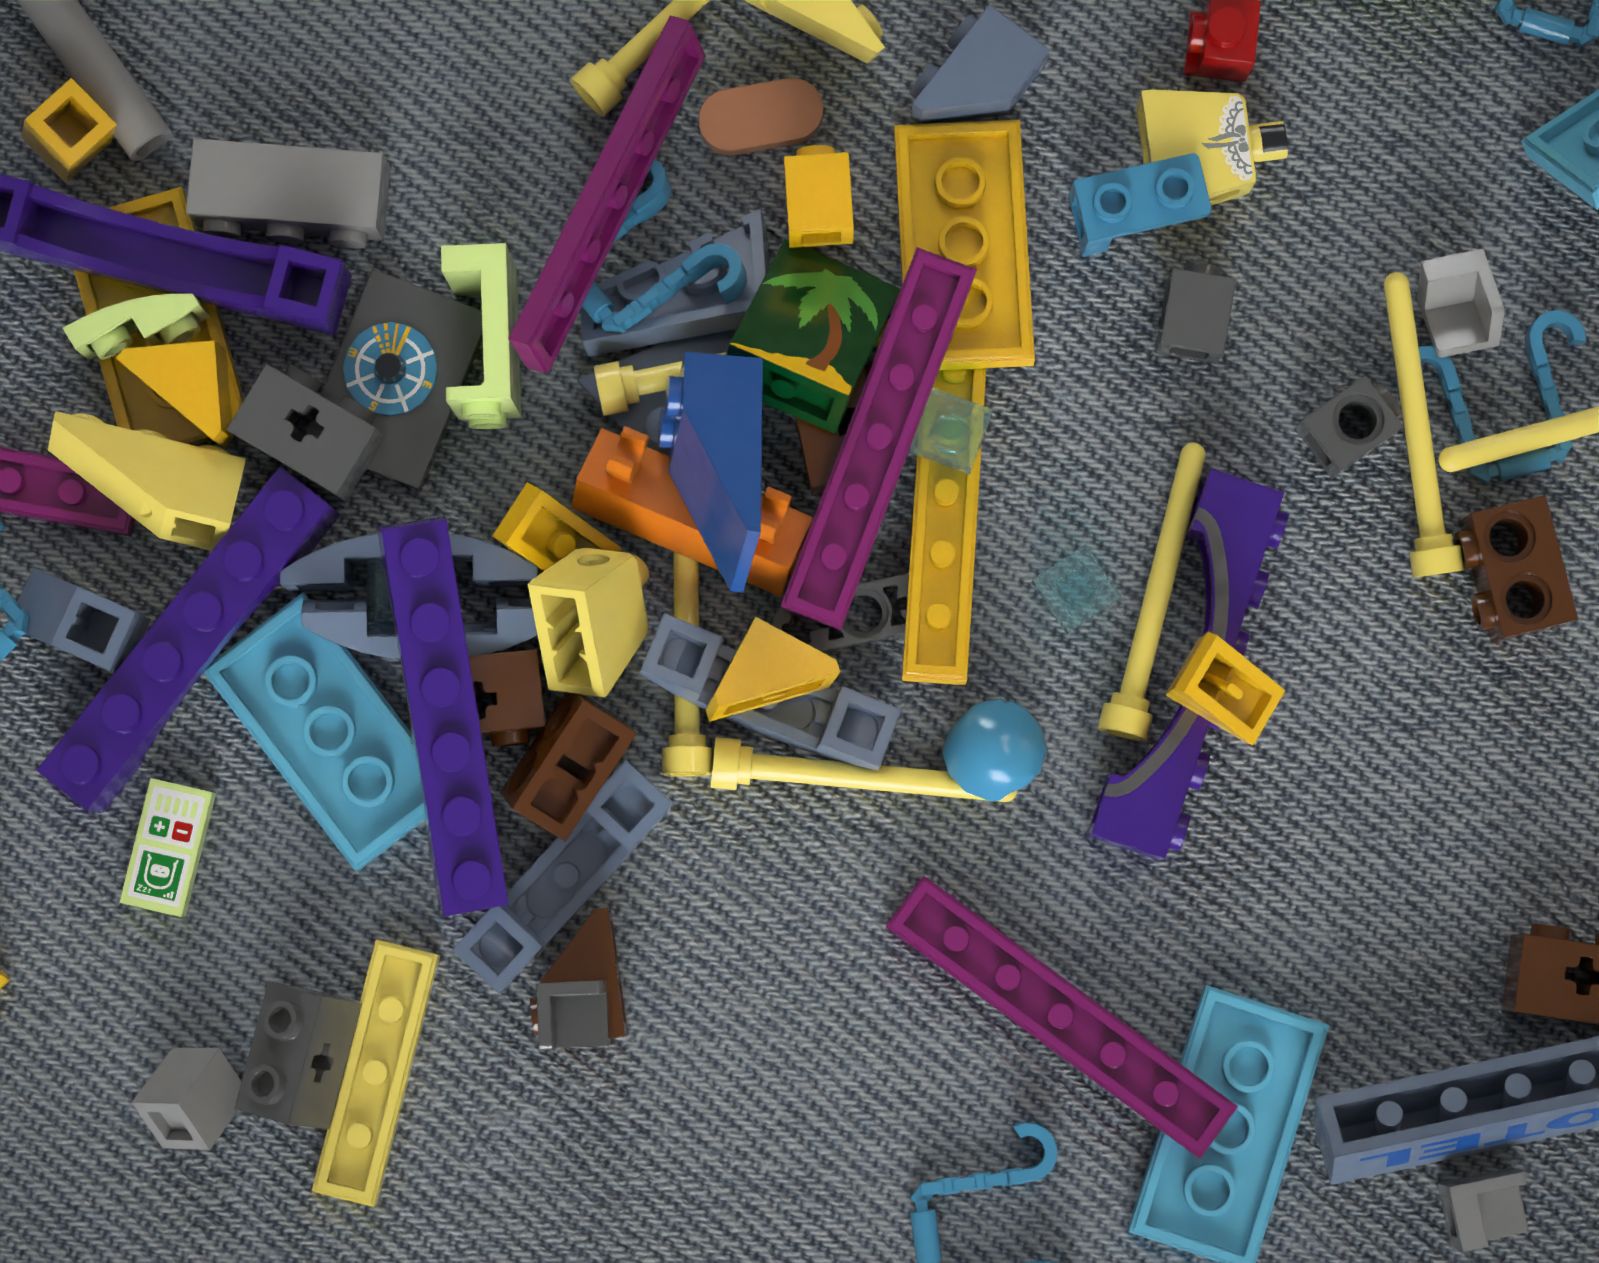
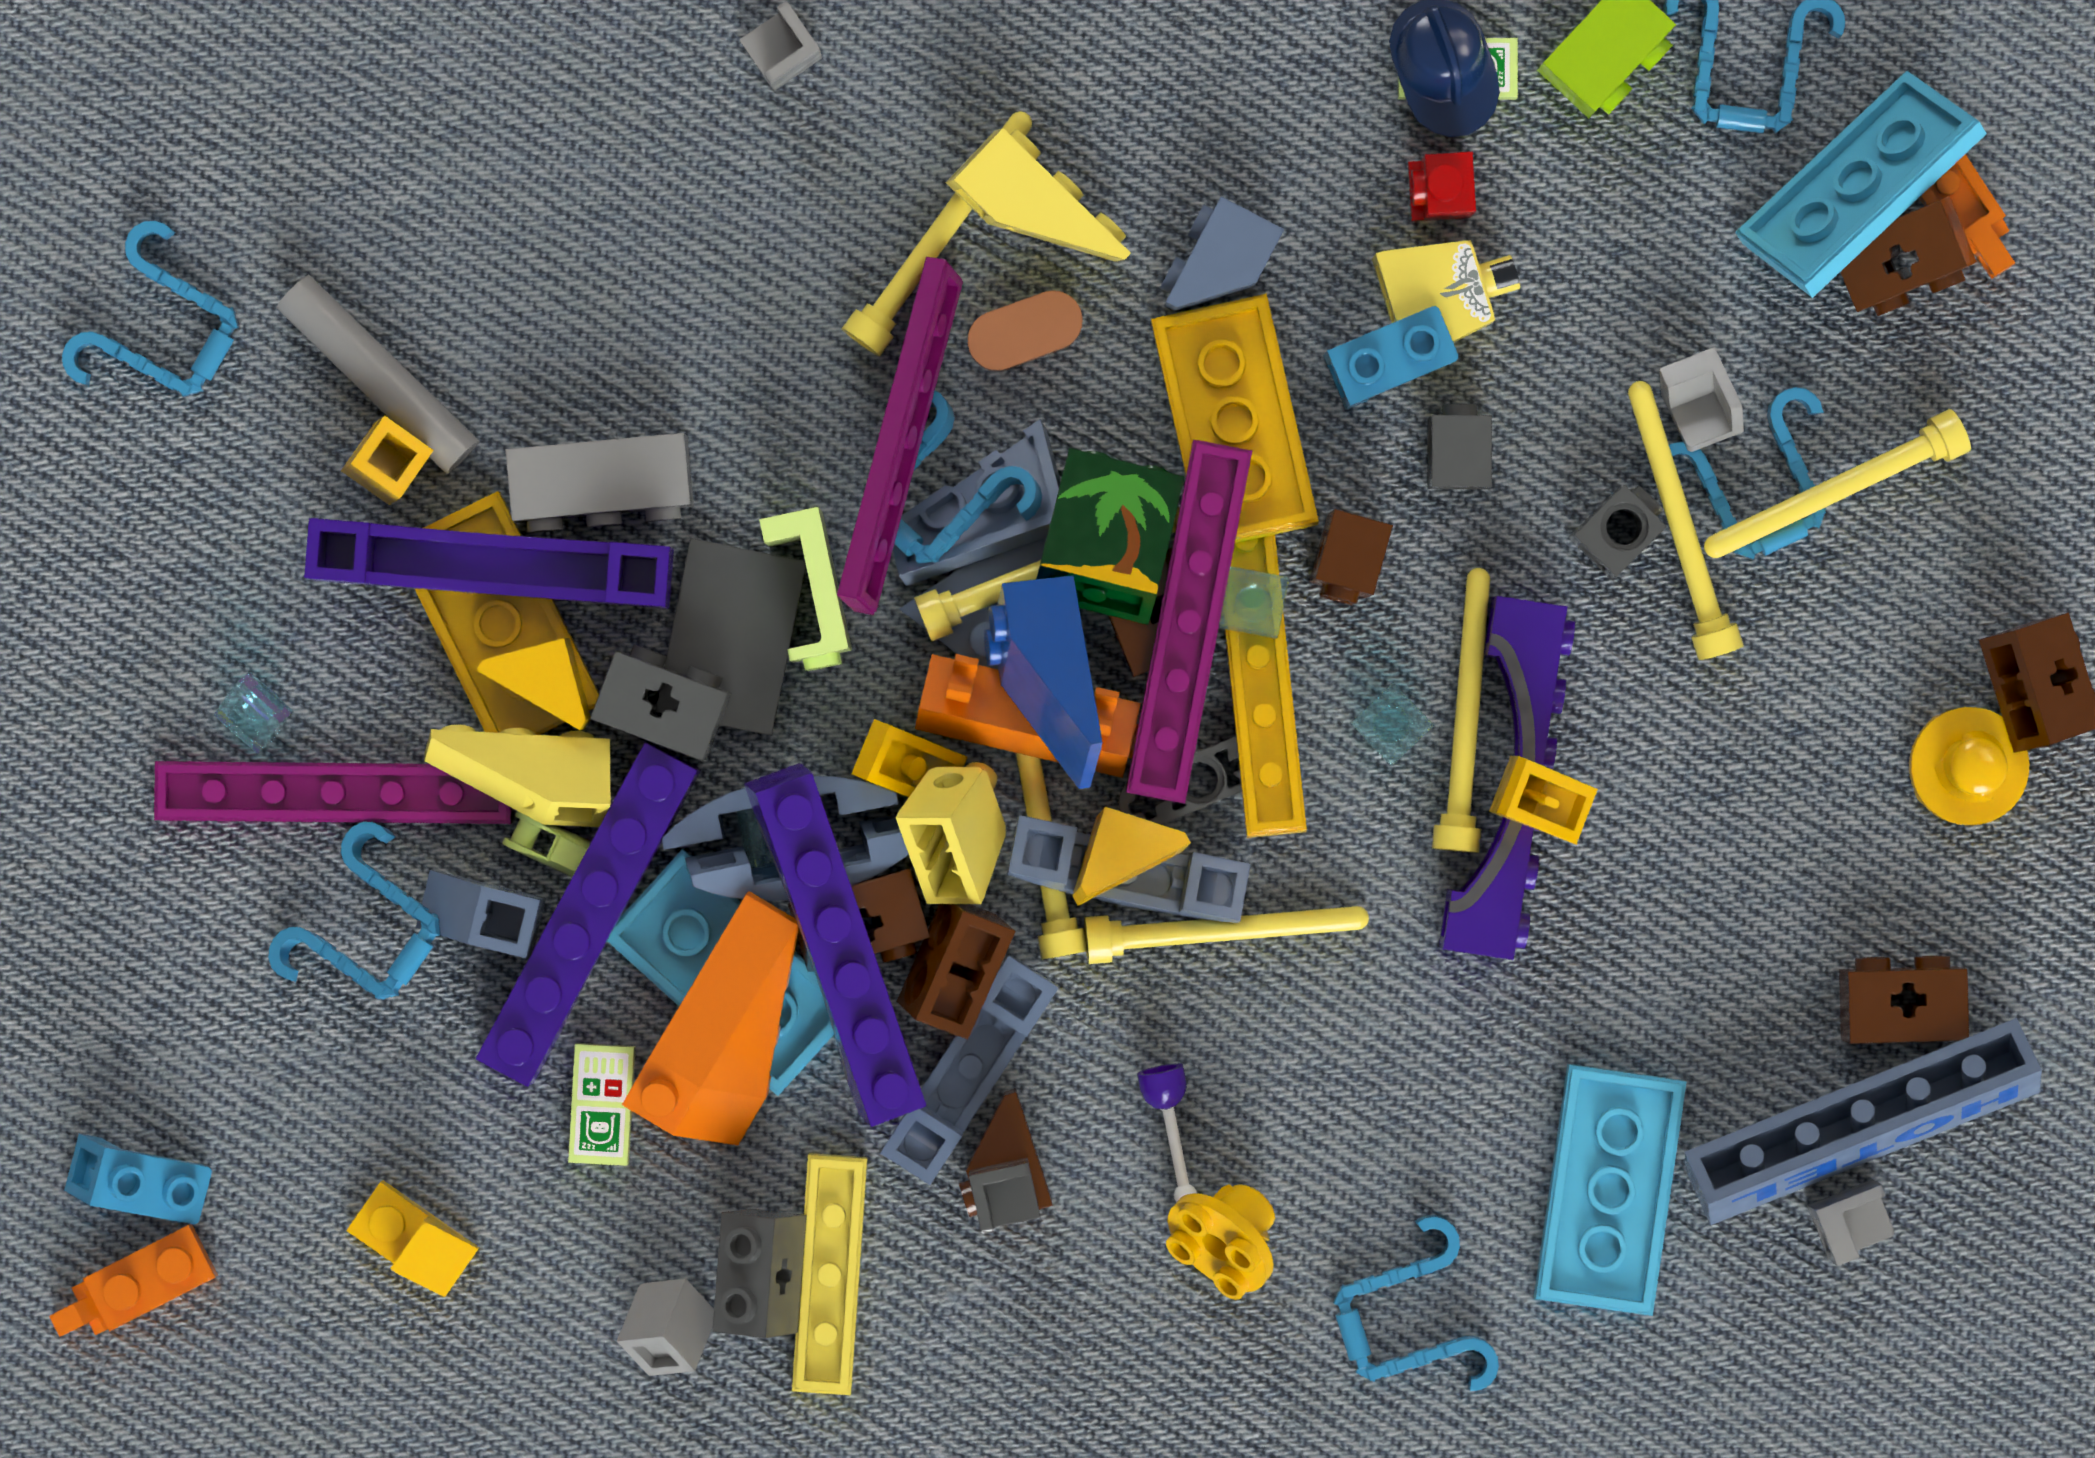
camera: 15 degrees left, 5 degrees up
yellowish green slope [63,294,210,360] -> none
dark azure piece [343,322,438,416] -> none
yellow slope [784,145,854,248] -> none
magenta tile [886,875,1238,1159] -> none
dark azure hair [942,698,1048,801] -> none
reddish brown brick [1454,495,1578,643] -> none
none -> yellowish green bar [502,811,591,877]
none -> orange wedge [622,891,799,1146]
none -> dark purple hinge [1137,1063,1197,1202]
none -> yellow plate [1166,1184,1275,1300]
none -> reddish brown brick [1309,509,1393,606]

